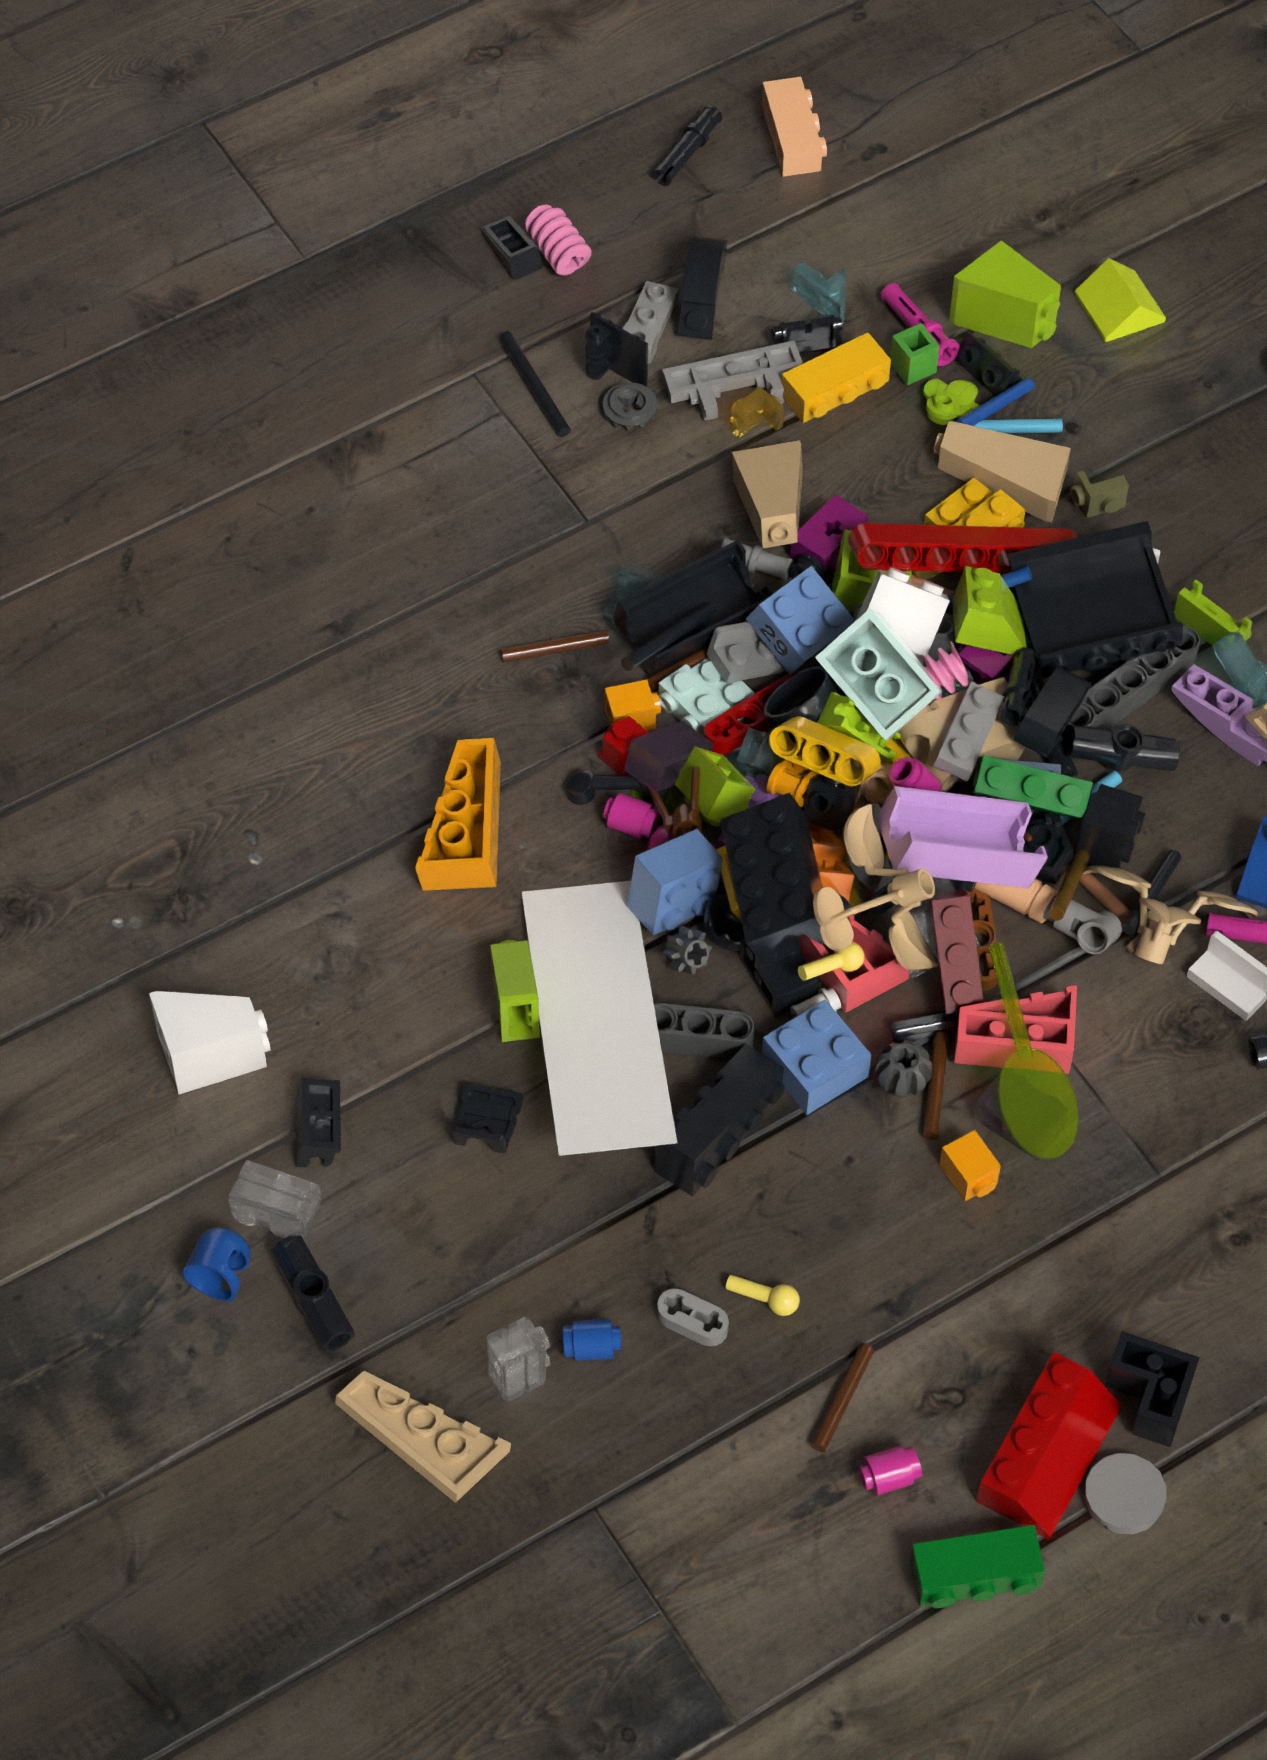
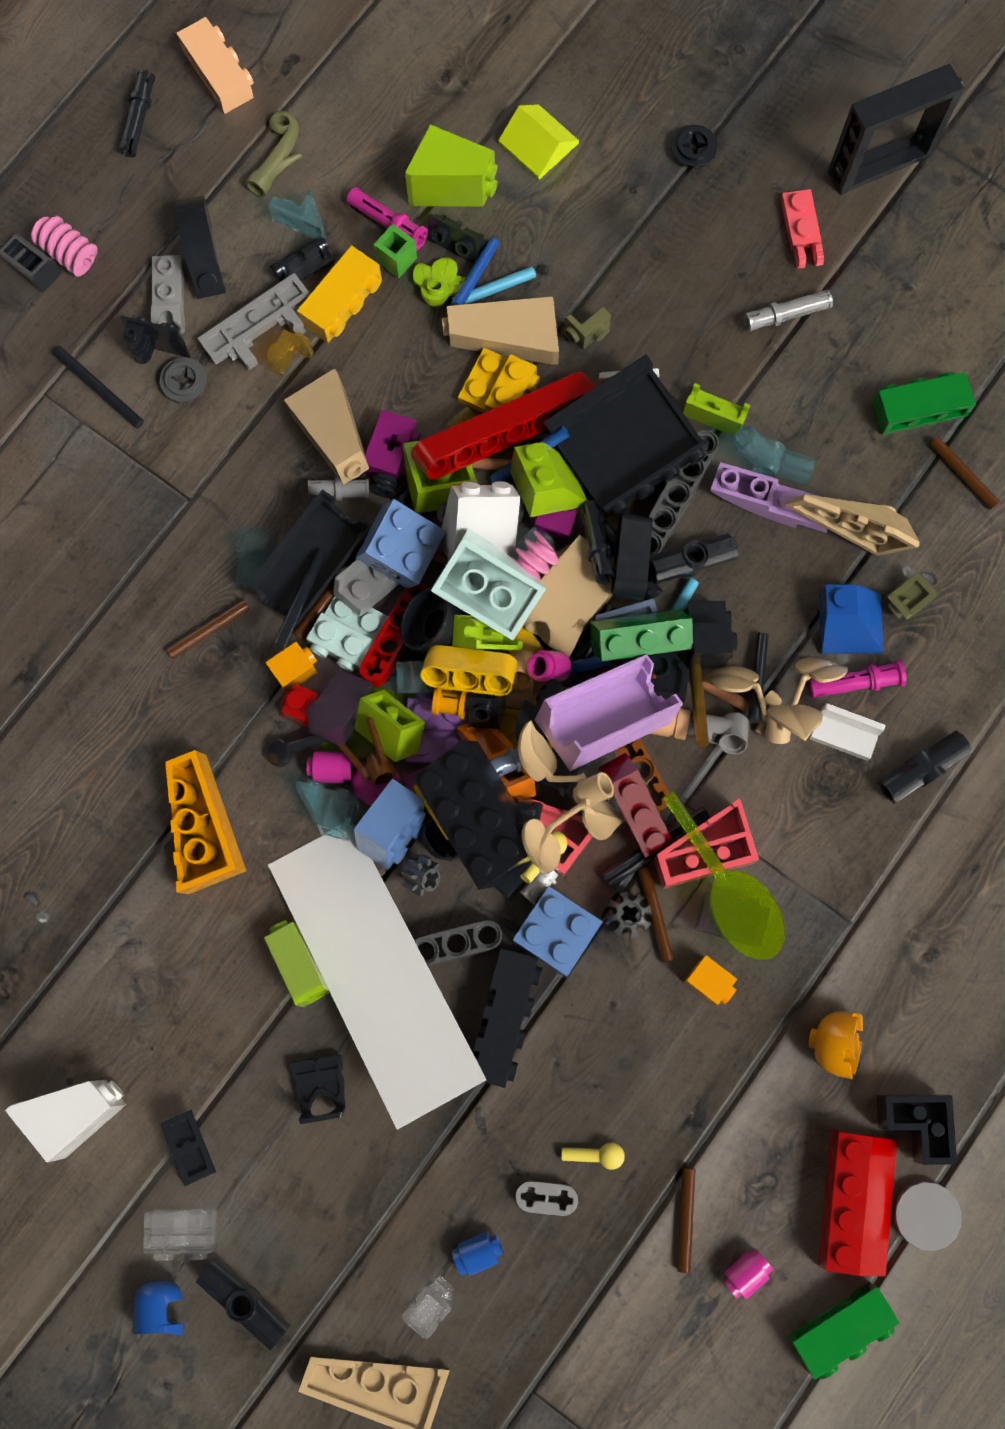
camera: 20 degrees left, 20 degrees up
light grey plate [933,681,1004,781] -> none
none -> olive plant [245,111,302,197]
none -> clear light blue slope [295,780,359,841]
none -> sand blue pin [490,747,523,777]
none -> light orange cylinder [809,1011,863,1079]

